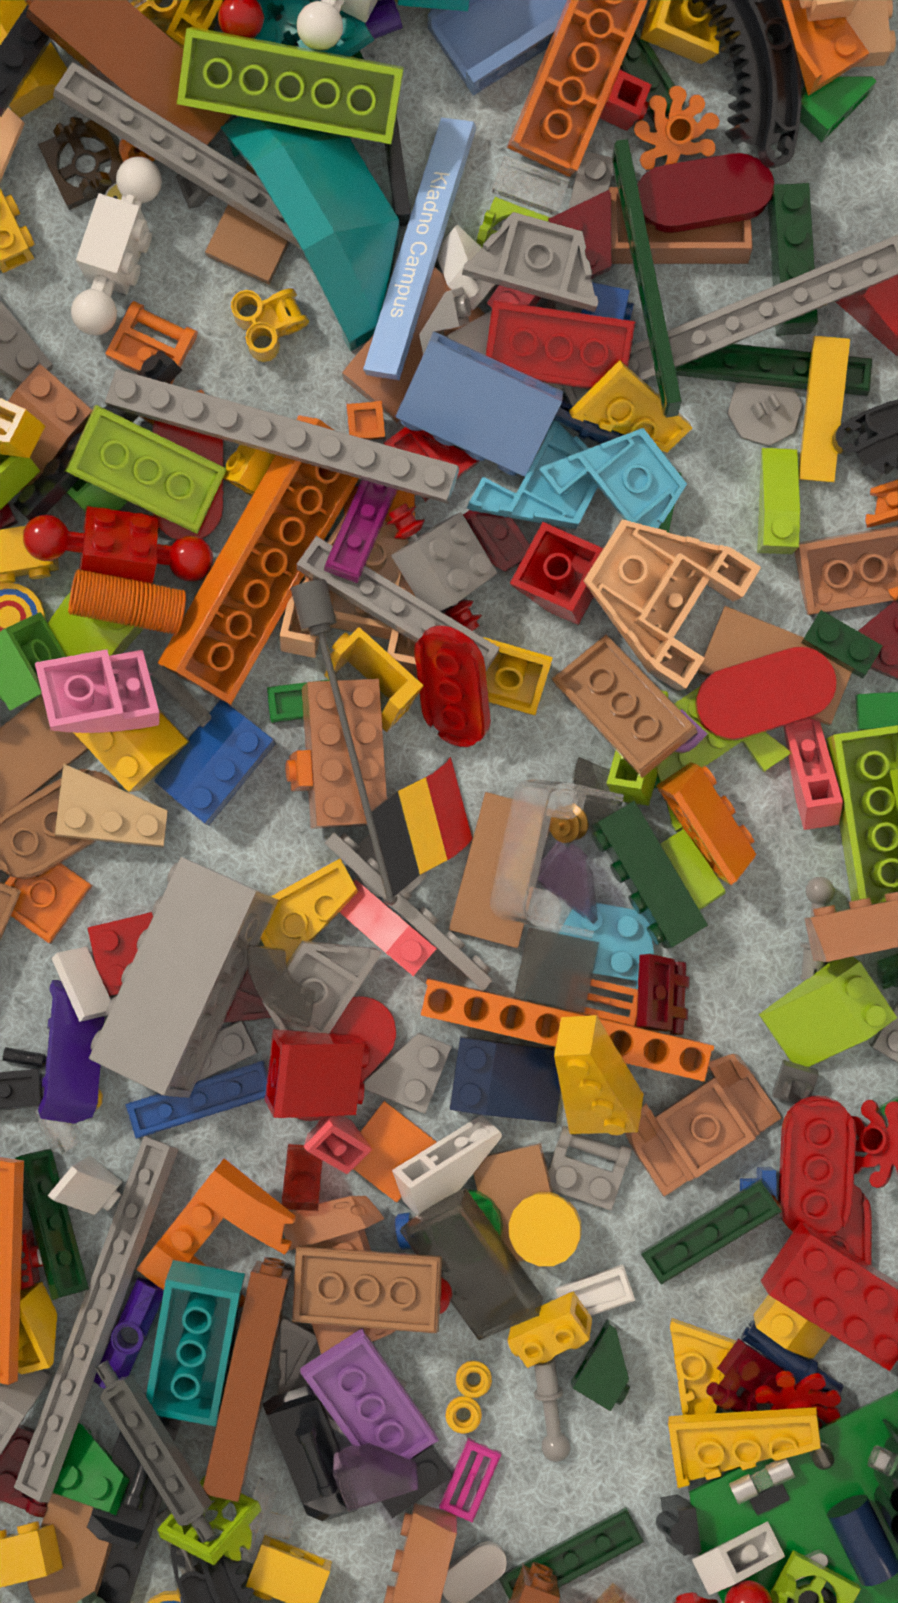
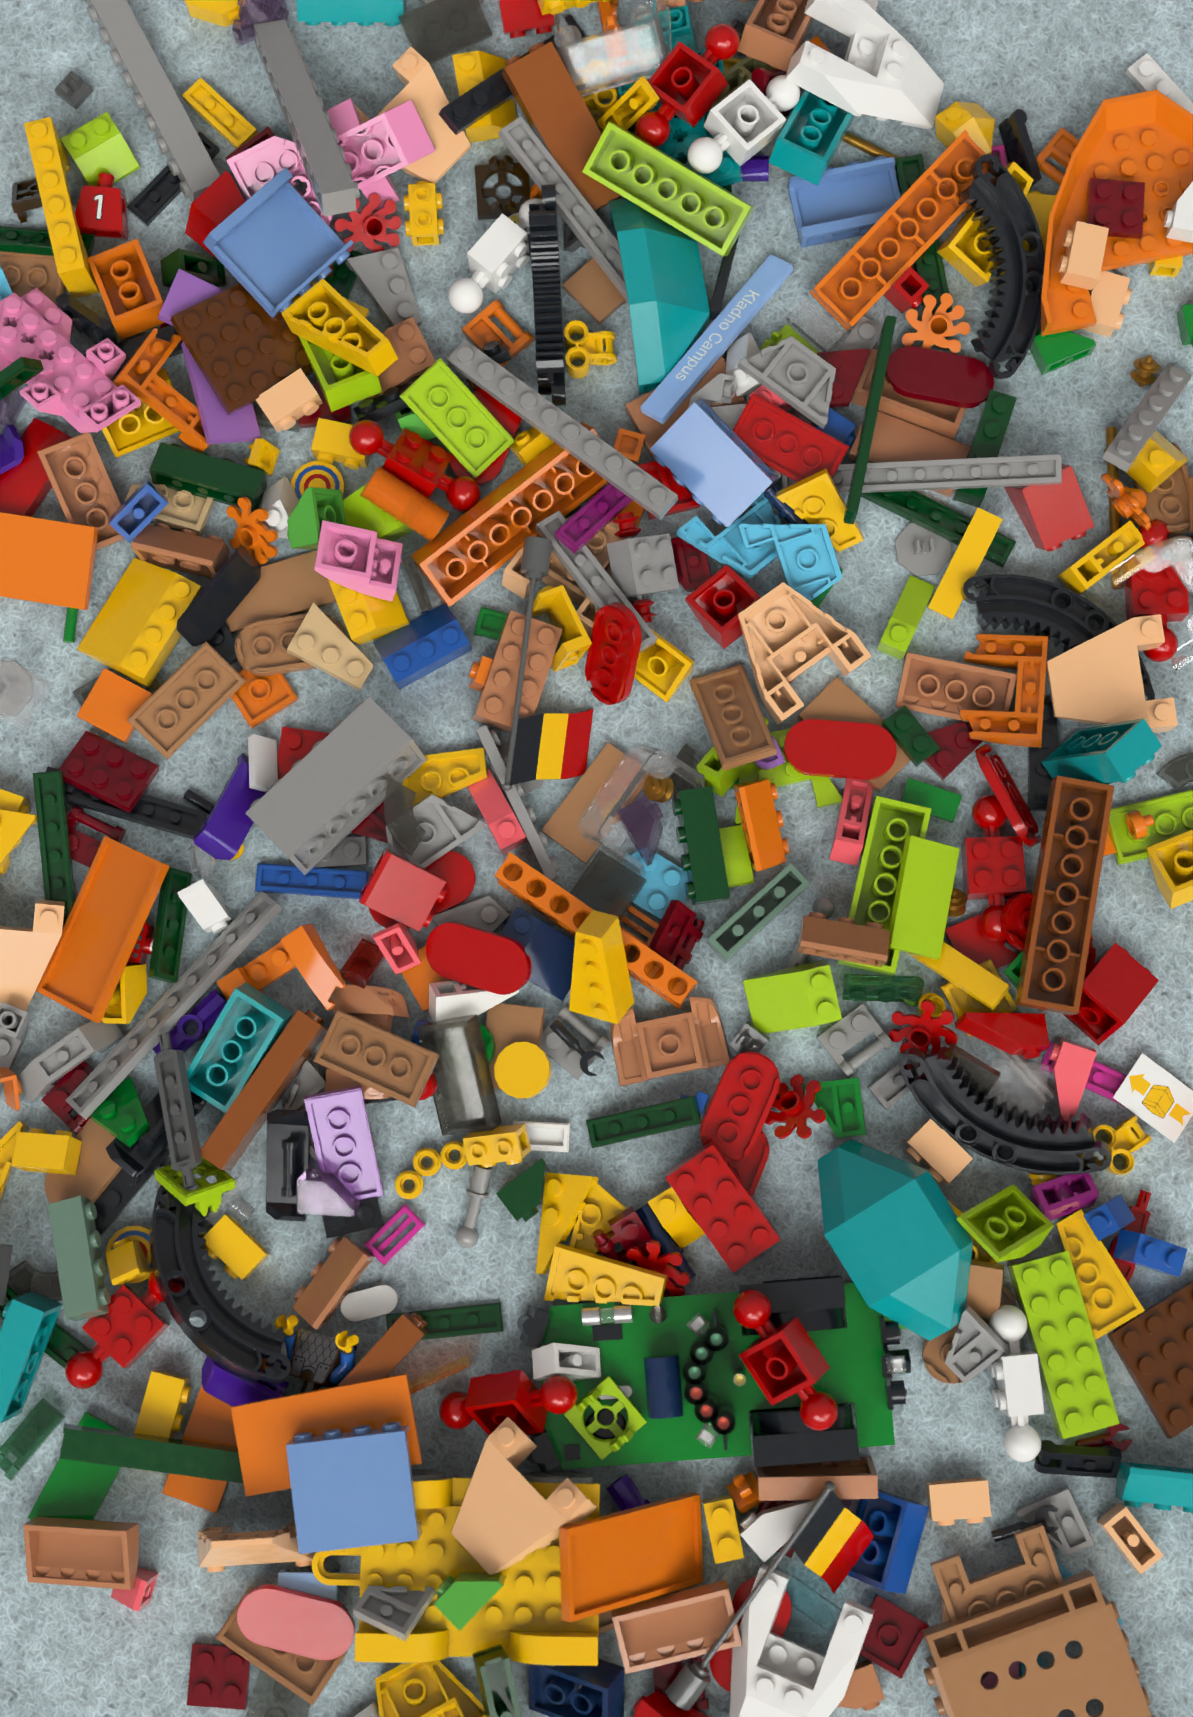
camera: 30 degrees right, 5 degrees down
none -> red tile [426,922,532,995]
none -> yellow plate [440,1141,468,1170]
none -> black gear [529,184,566,406]
none -> yellow wing [536,1172,598,1274]
none -> black piece [549,1019,605,1077]
none -> sand green brick [706,863,810,964]
none -> nougat slope [848,411,971,497]

